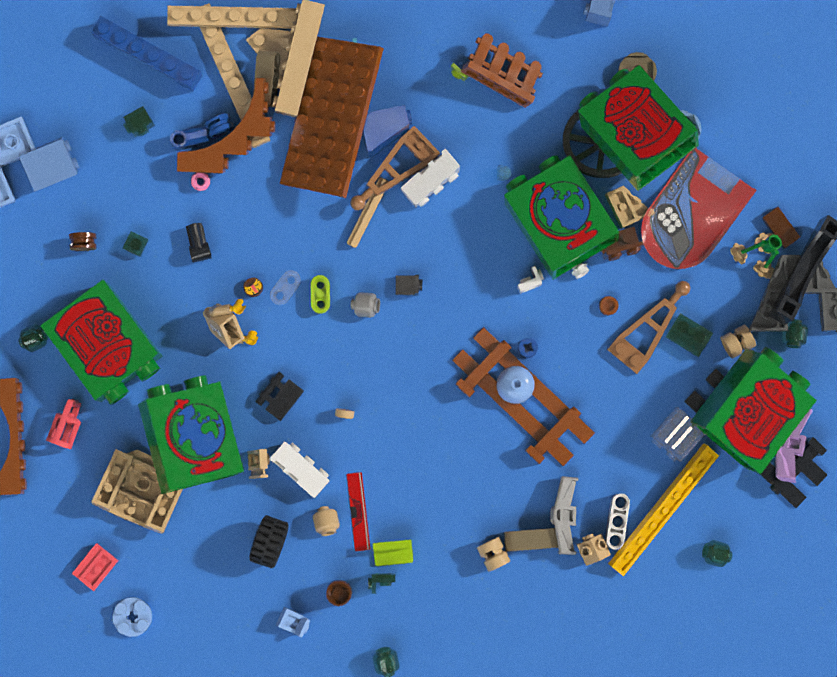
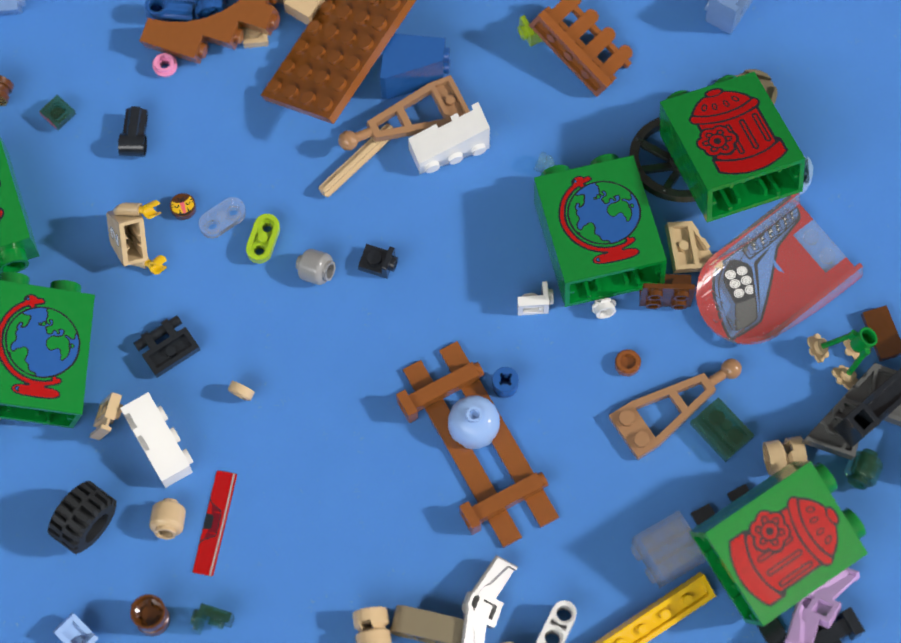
camera: 20 degrees right, 15 degrees down
lime panel [373,539,413,566] -> none

